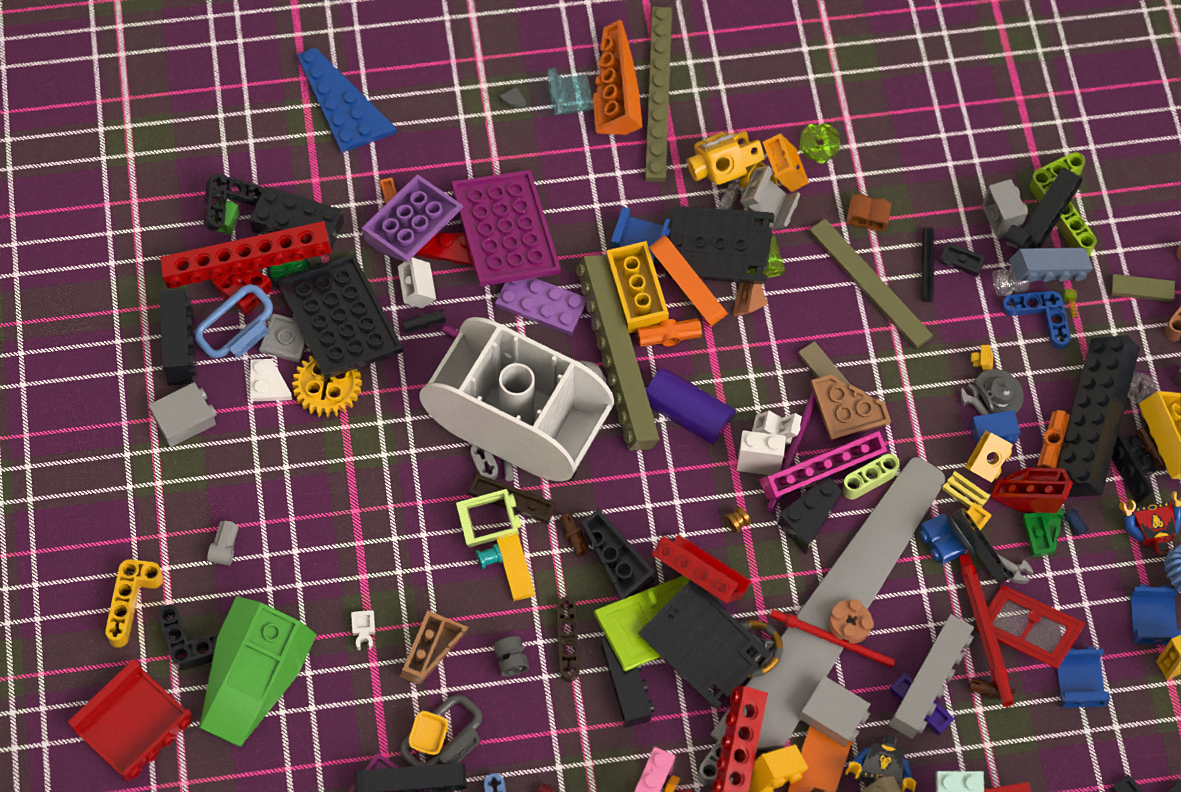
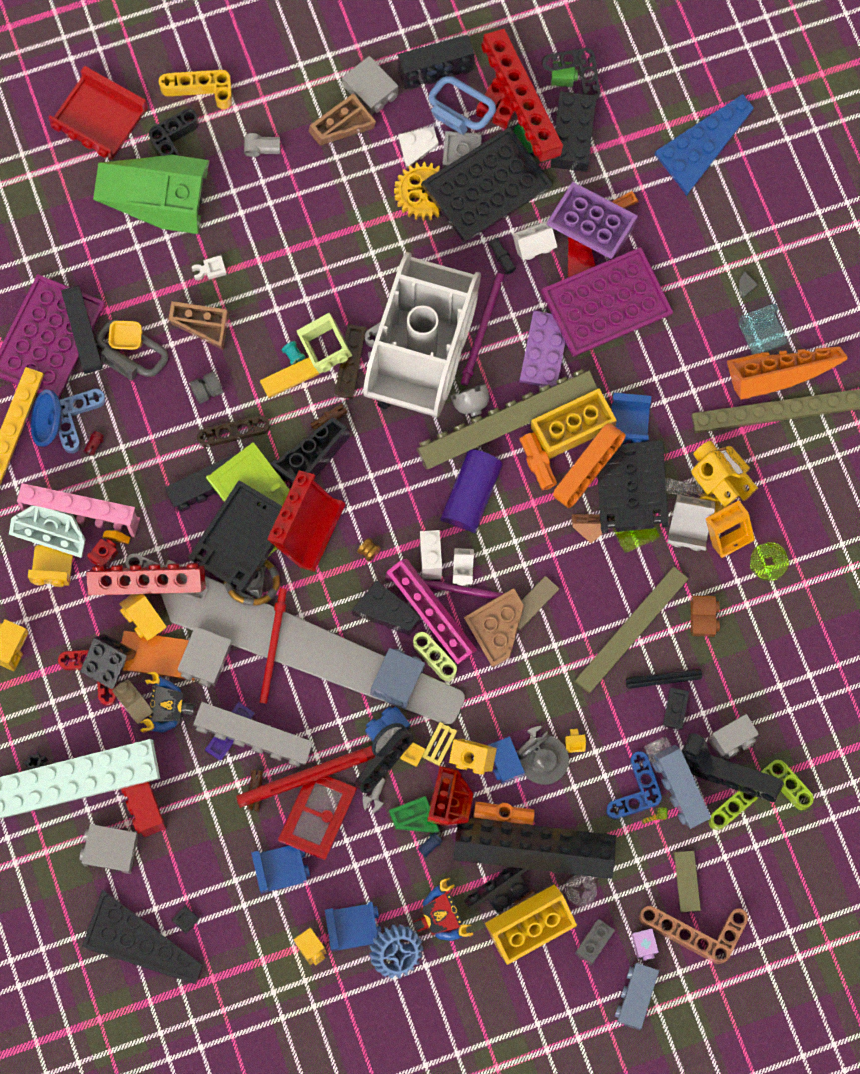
camera: 80 degrees right, 10 degrees up
nougat plate [828,599,874,644] -> none
none -> medium nougat wedge [309,93,376,146]
none -> sand blue panel [370,648,425,710]

